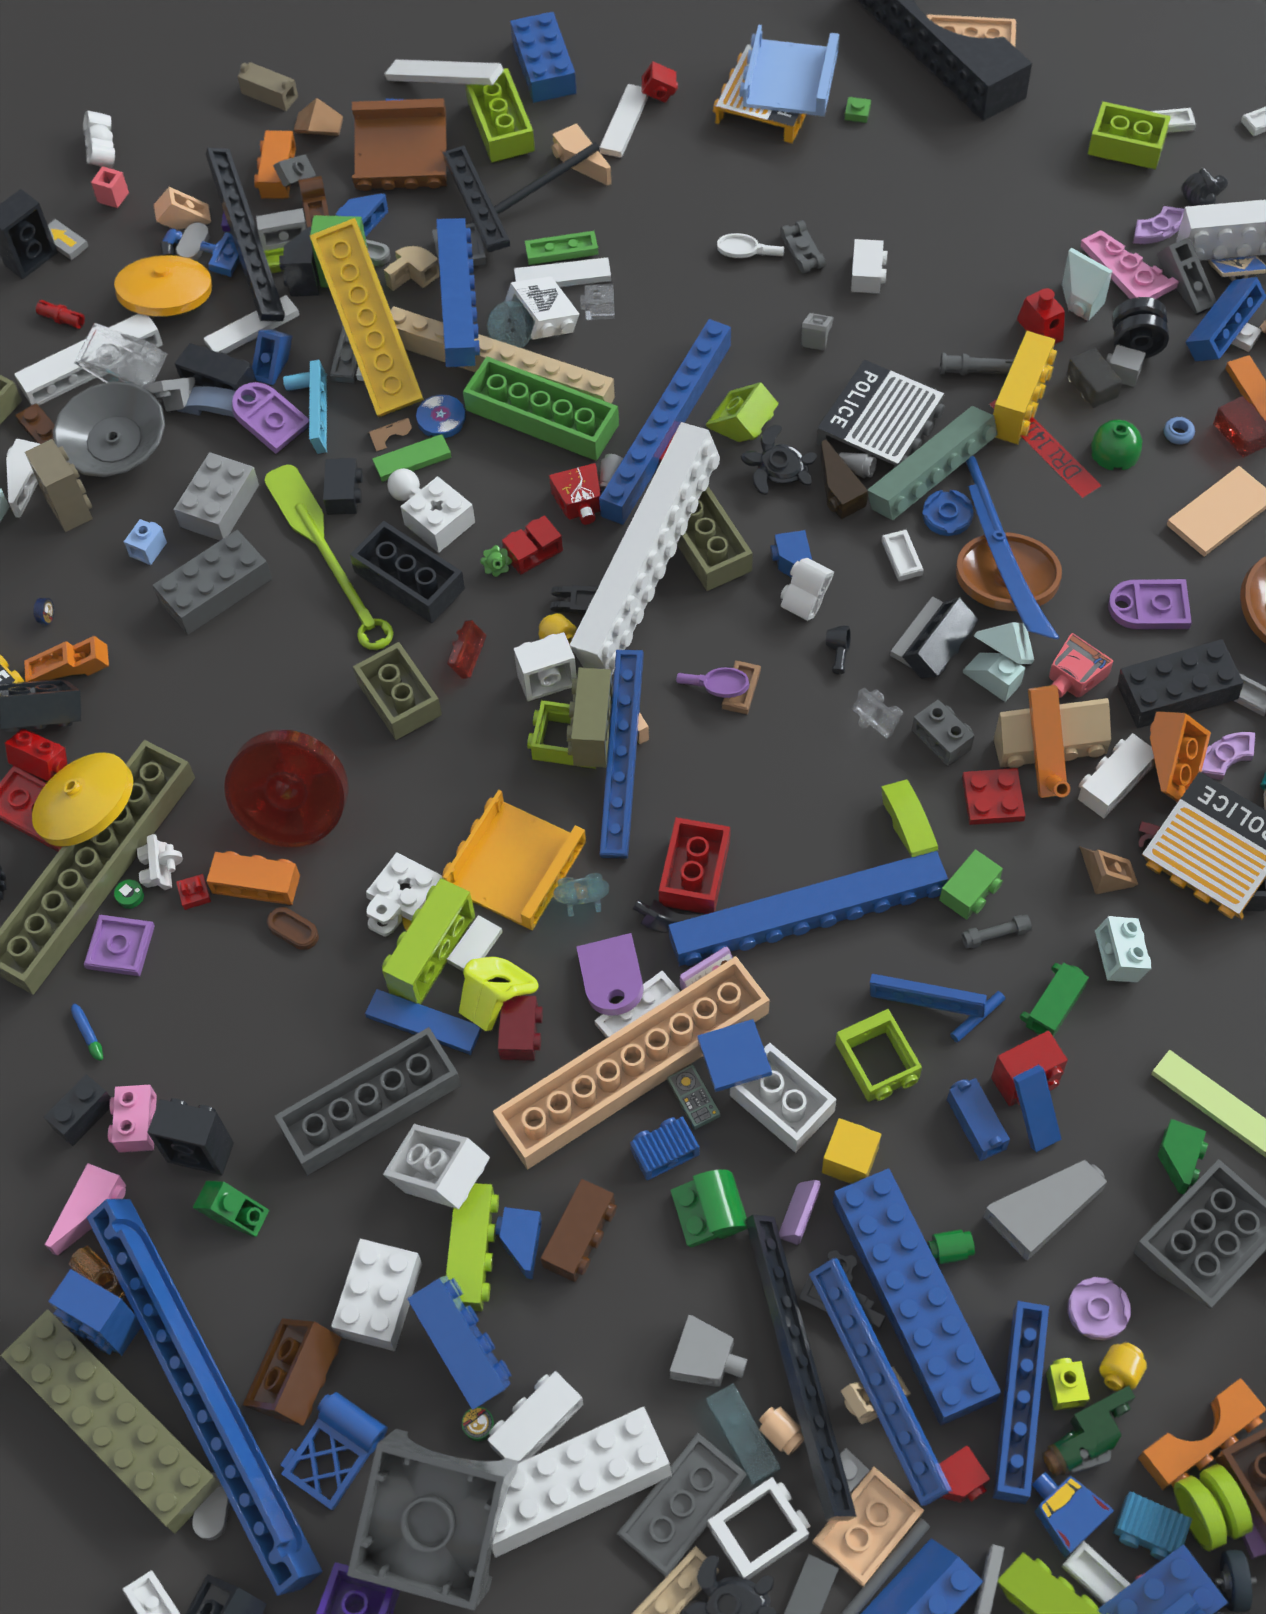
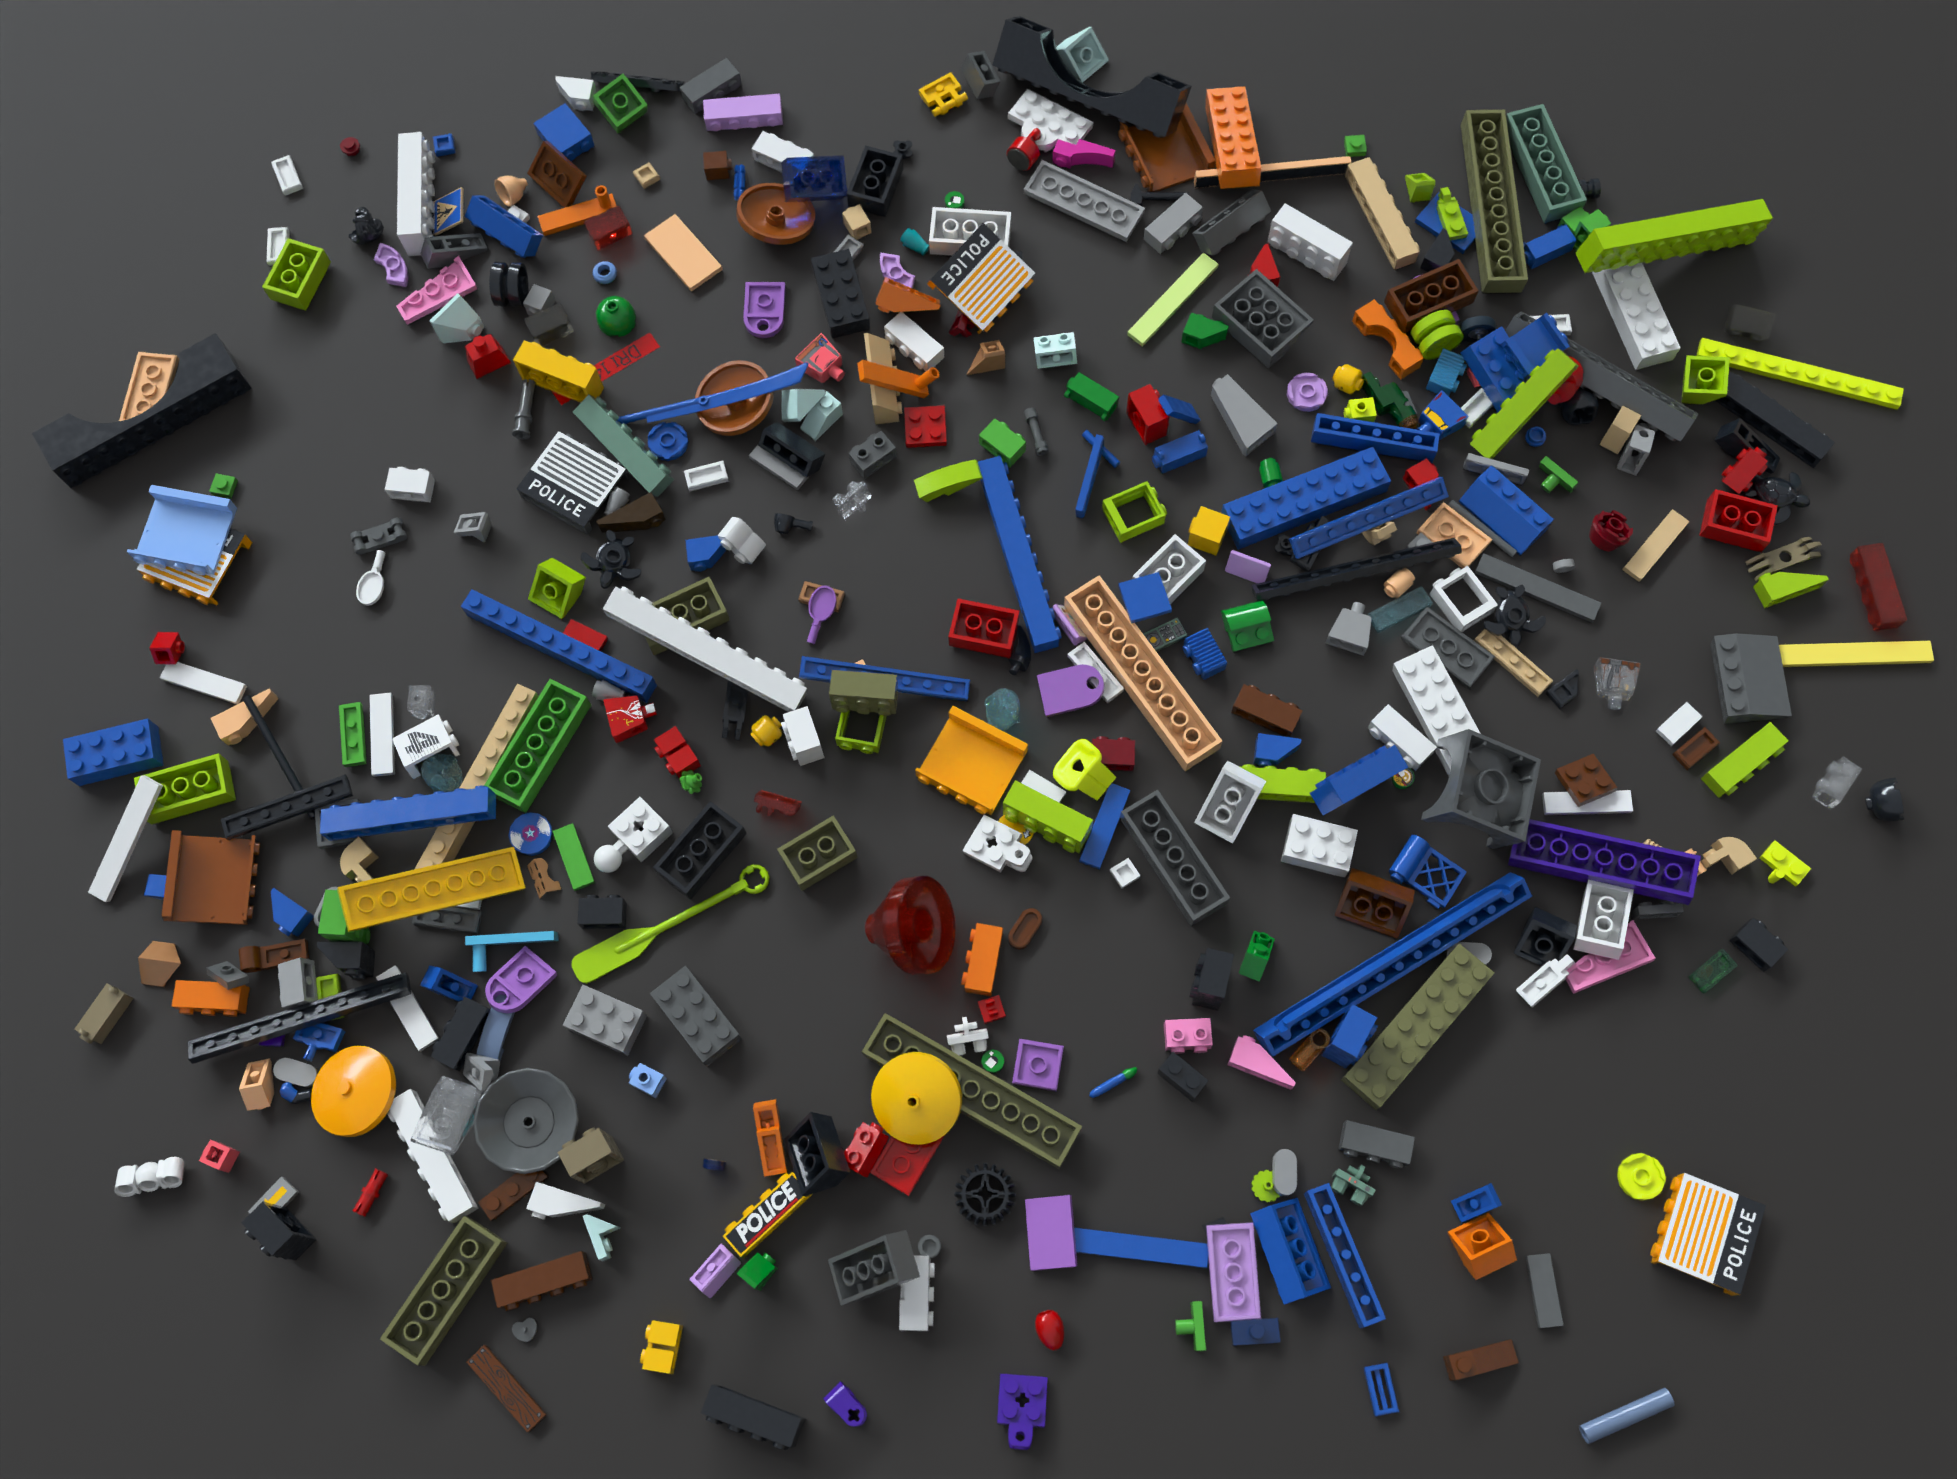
camera: 90 degrees left, 10 degrees up
none -> white plate [1110,858,1140,889]

